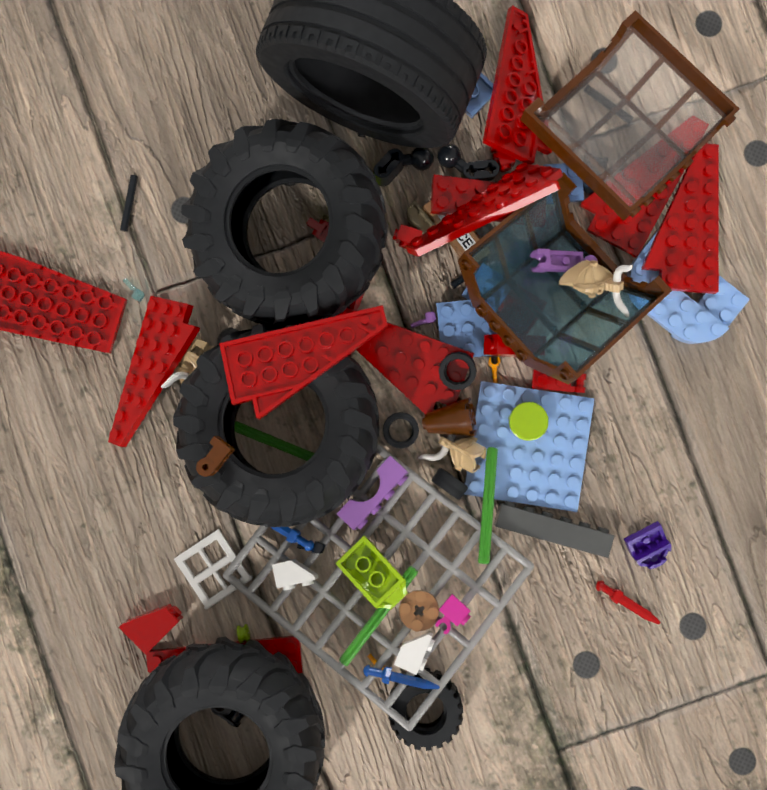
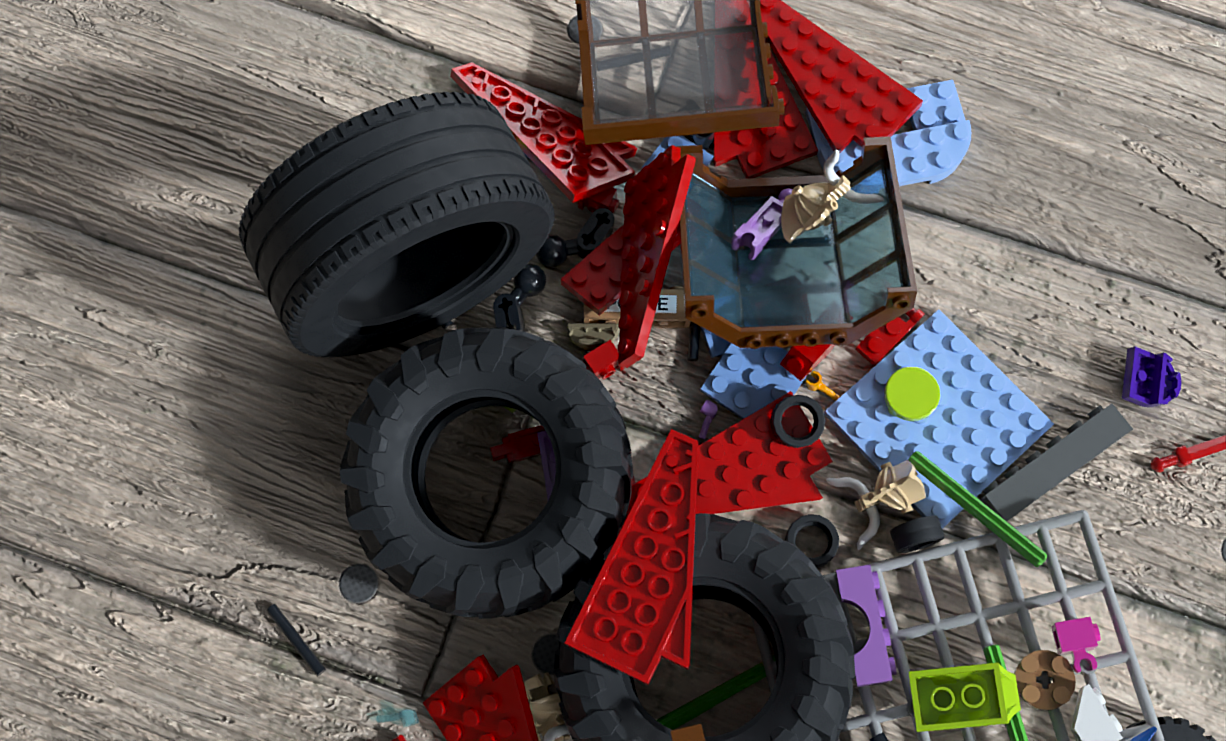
camera: 55 degrees left, 15 degrees down
reddish brown cone [422,398,477,437] -> none

